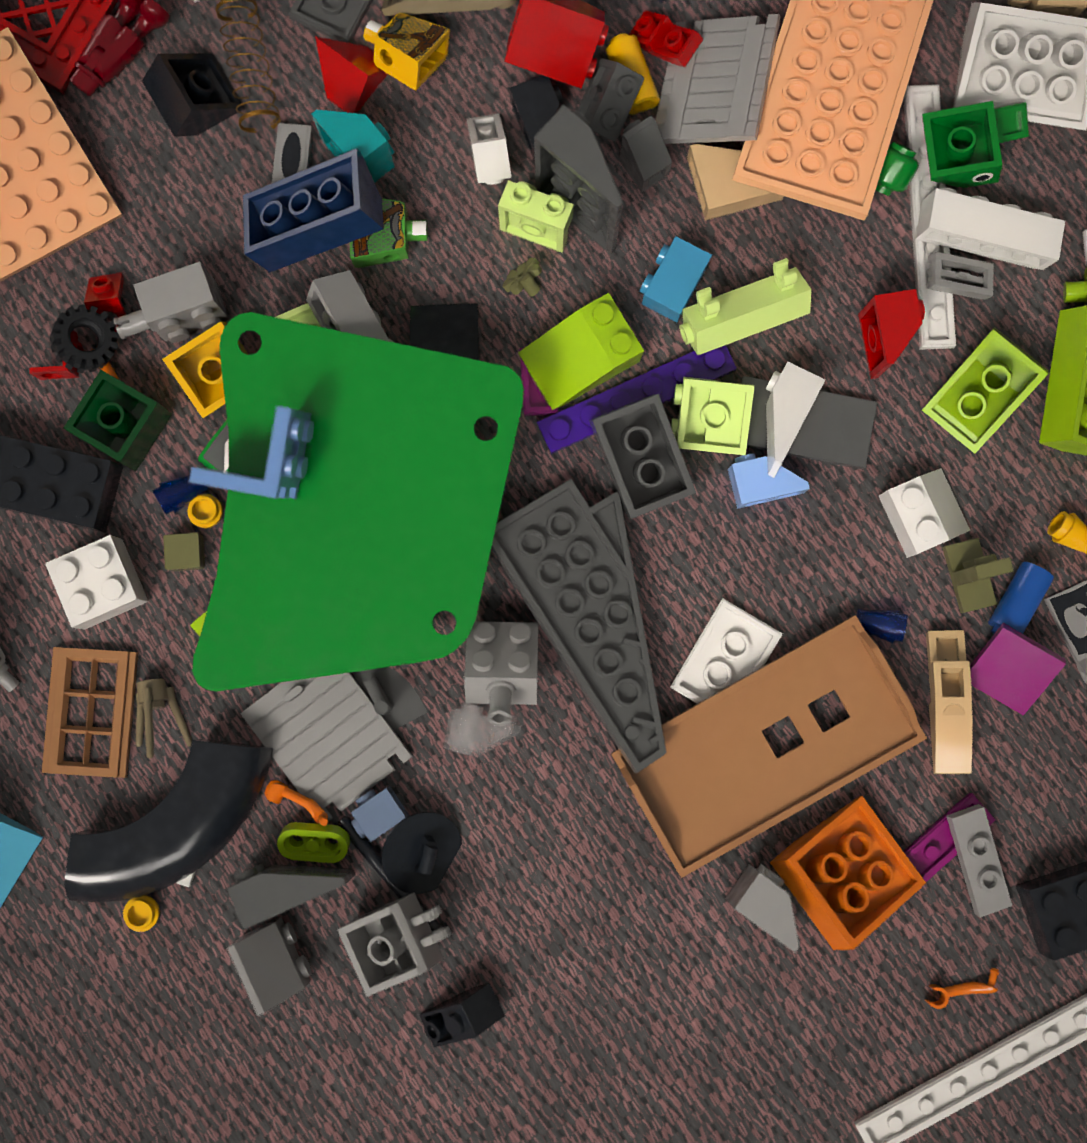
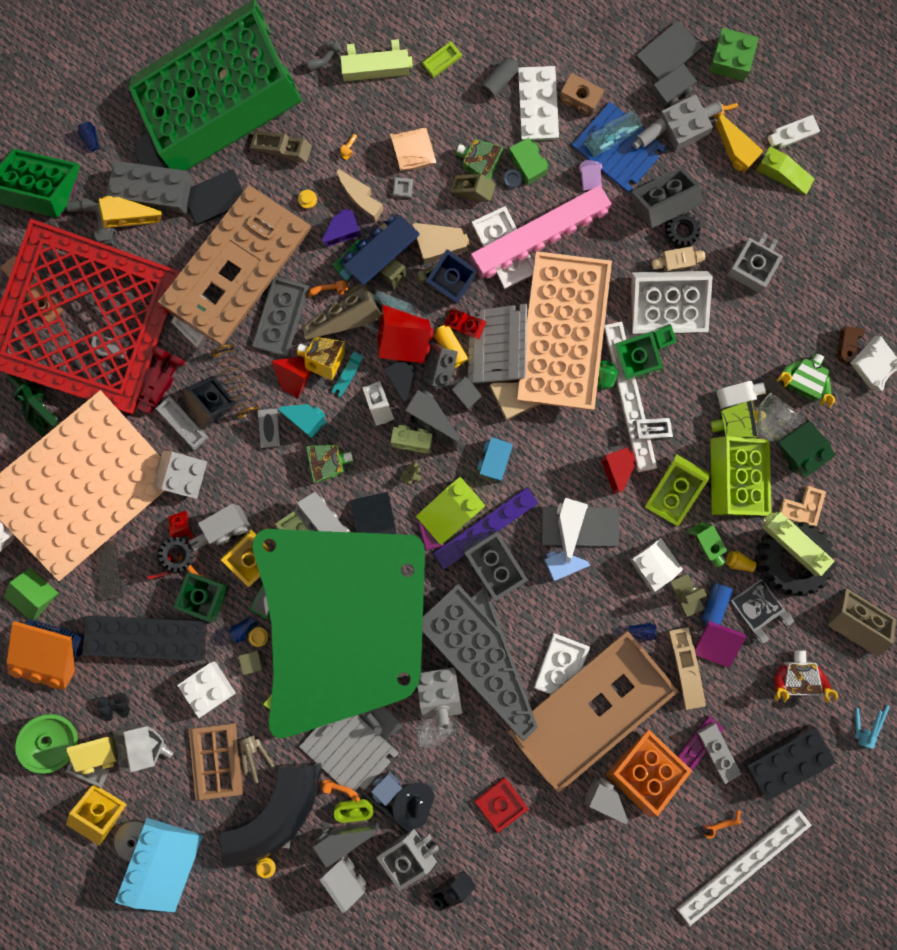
camera: 10 degrees left, 0 degrees up
medium blue bracket [189,406,314,499] -> none
dark blue slope [243,148,384,272] -> none
yellowish green plate [671,377,755,455] -> none
yellowish green brick [679,258,811,356] -> none
white brick [916,188,1065,270] -> none
none -> light grey brick [153,450,207,499]
none -> light grey plate [155,396,209,450]
none -> teal piece [332,352,364,397]
none -> red tile [474,777,529,833]
none -> bright green torso [686,522,727,567]

